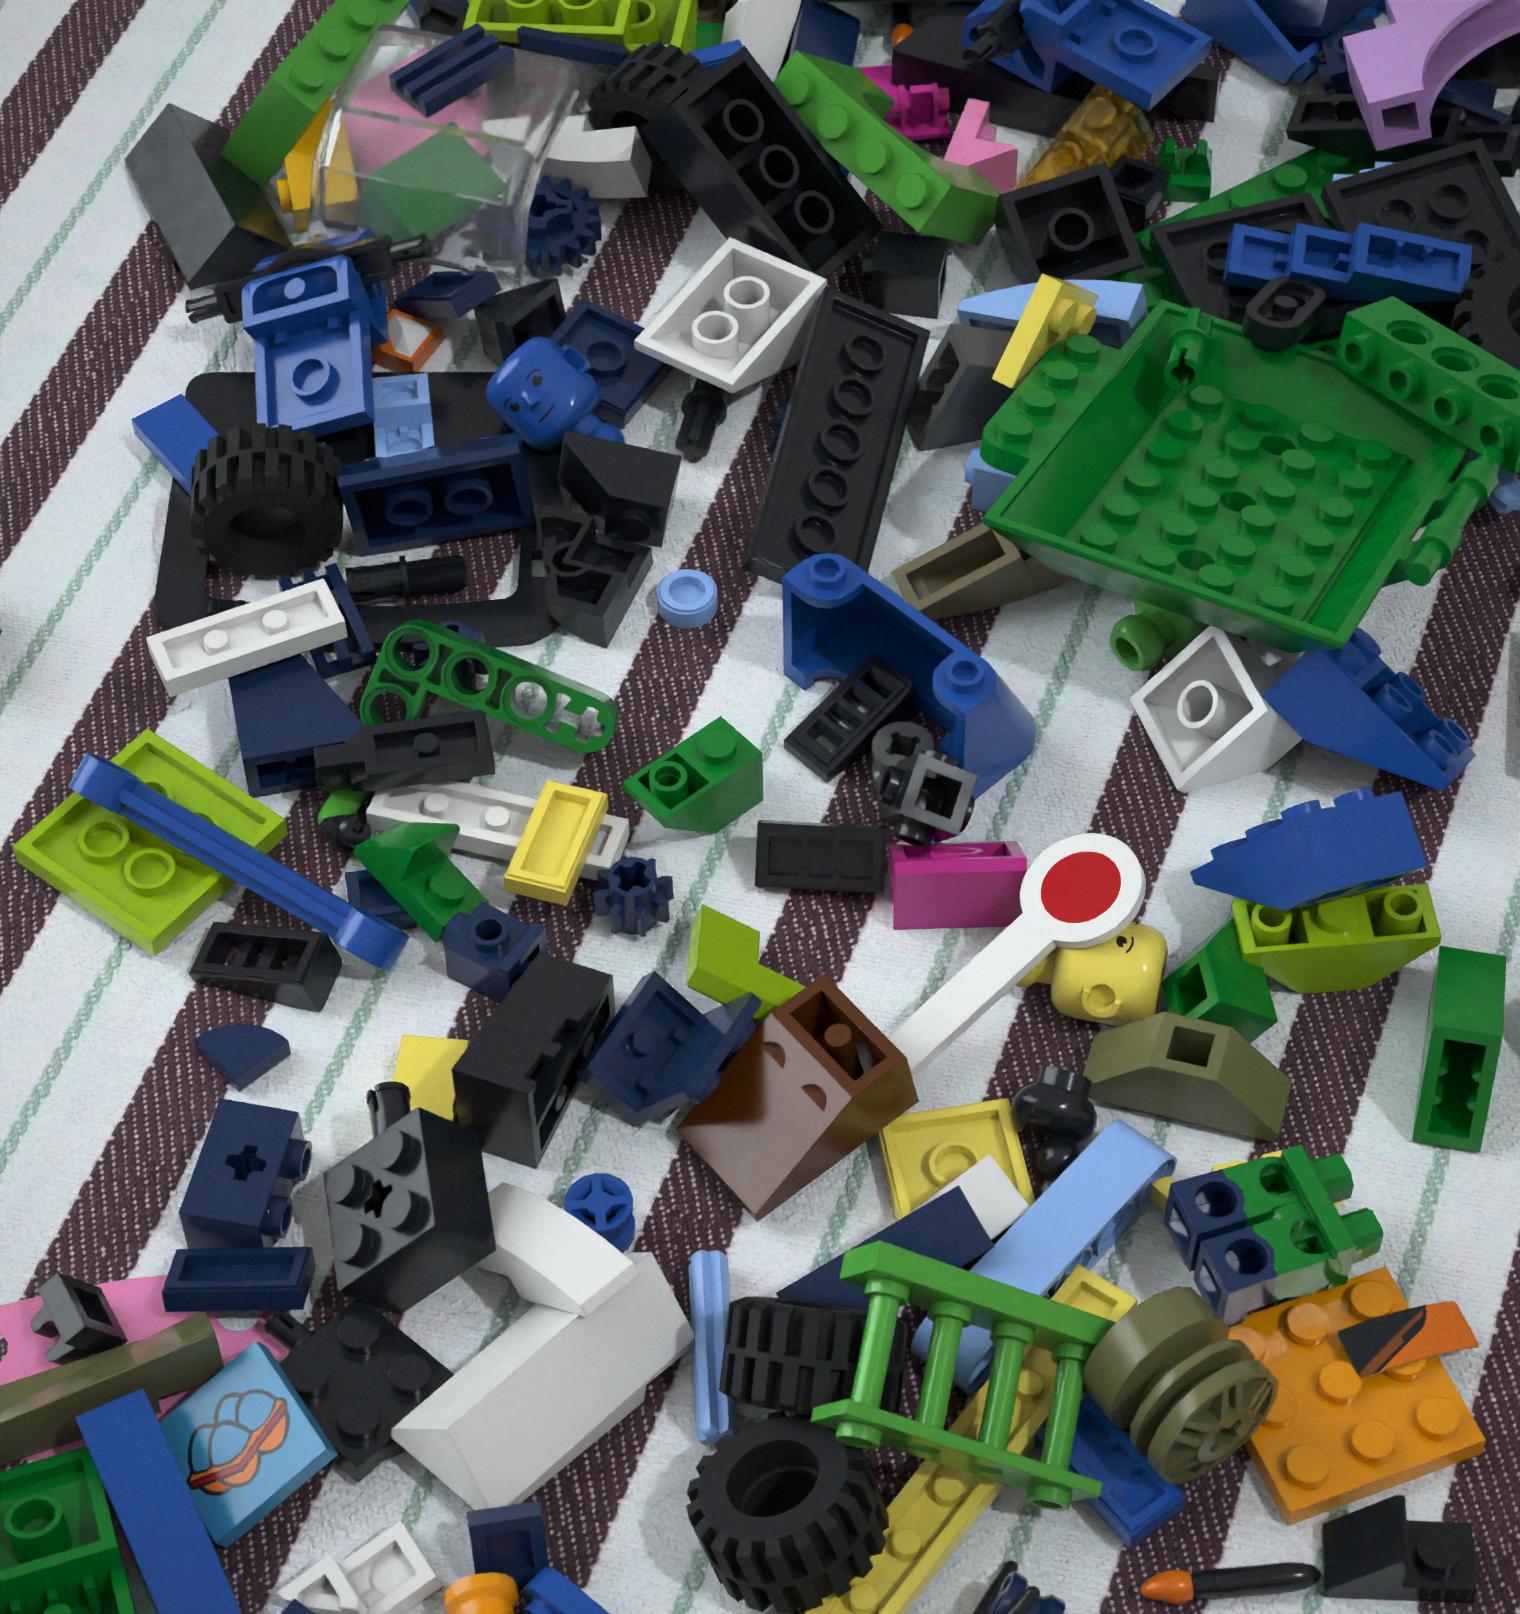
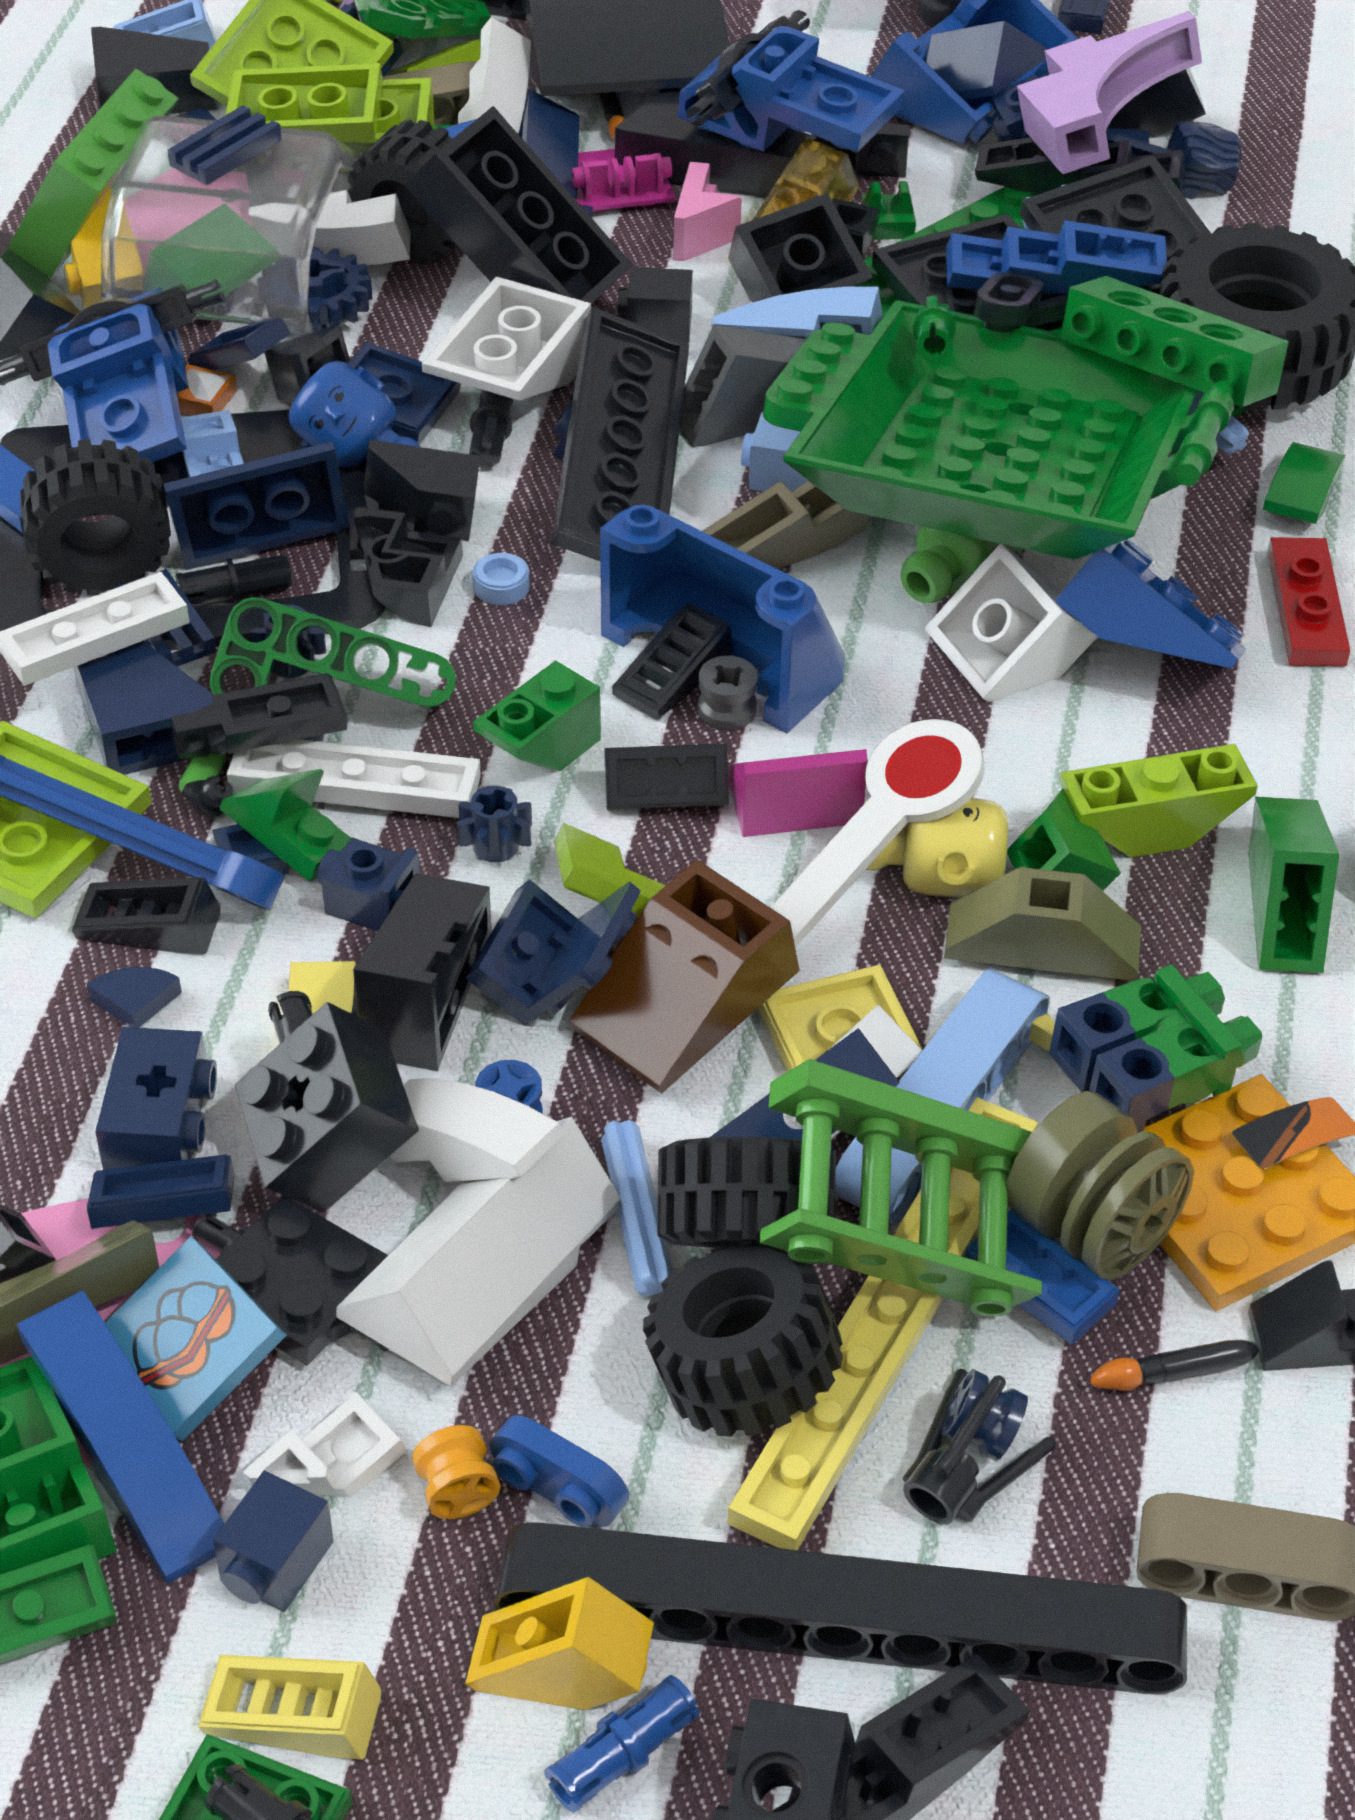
camera: 10 degrees left, 5 degrees down
dark blue tile [467,1501,549,1585] -> none
light yellow tile [504,780,609,906] -> none
dark blue tile [517,26,630,67] -> none
bright green arch [773,50,1002,246] -> none
black brick [877,750,978,848] -> none
light yellow wing [992,273,1099,390] -> none
black animal [1011,1066,1097,1184] -> none
blue slope [1190,787,1427,911] -> none

